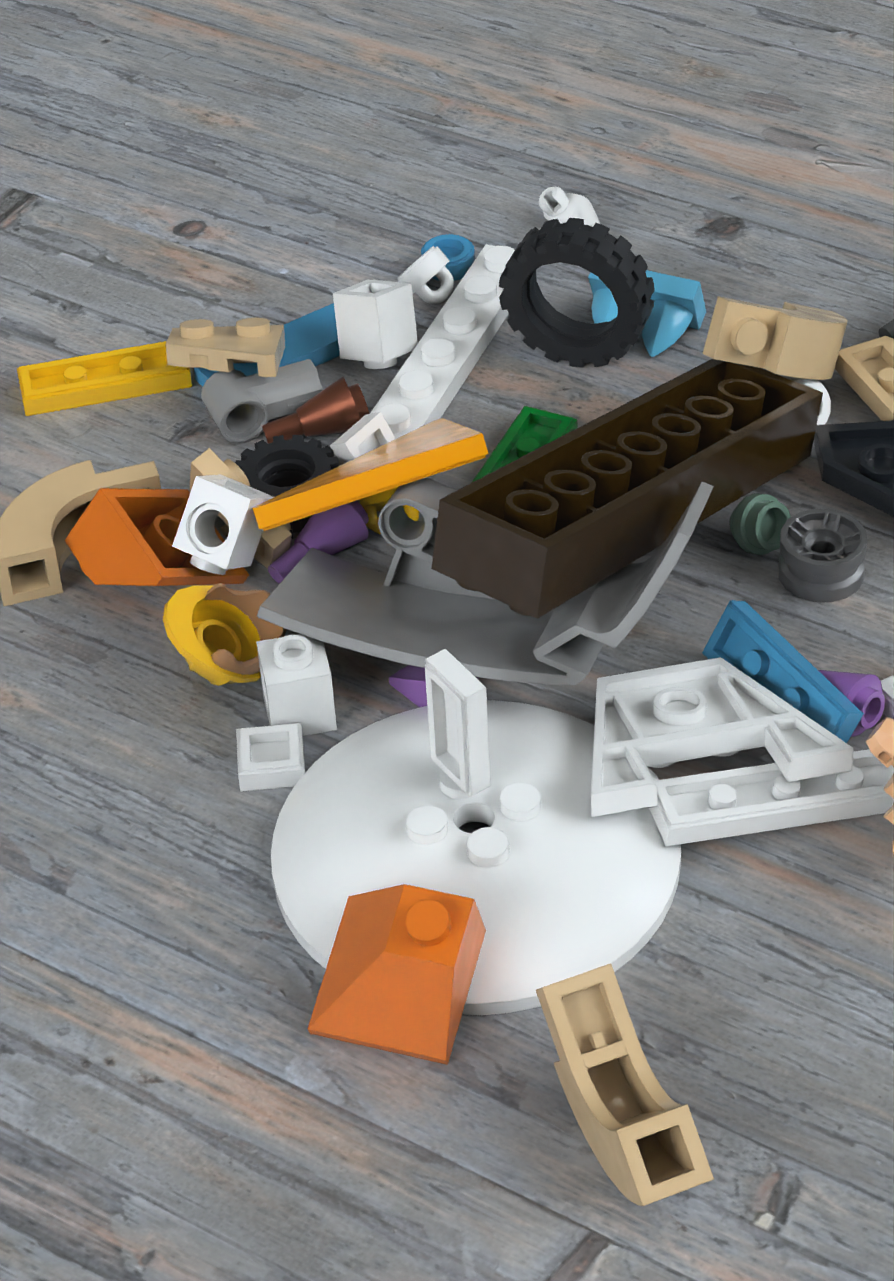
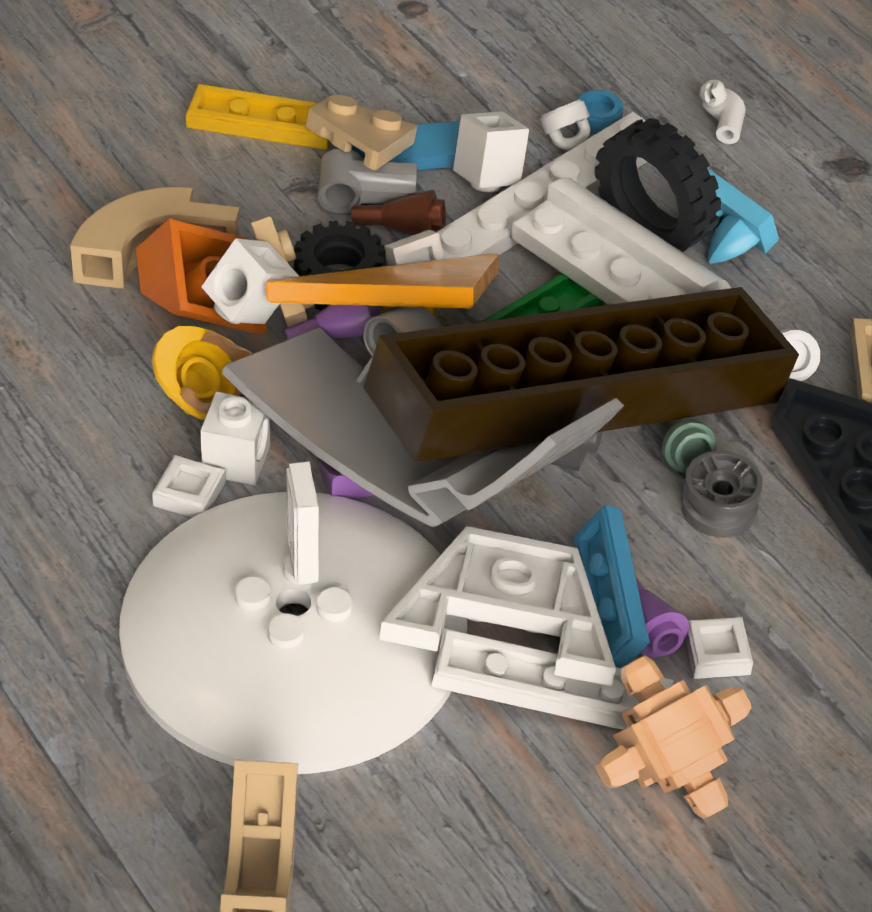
camera: 20 degrees right, 5 degrees up
orange slope [307,884,486,1065] -> none
tan arch [703,296,848,380] -> none
none -> white brick [512,178,731,305]

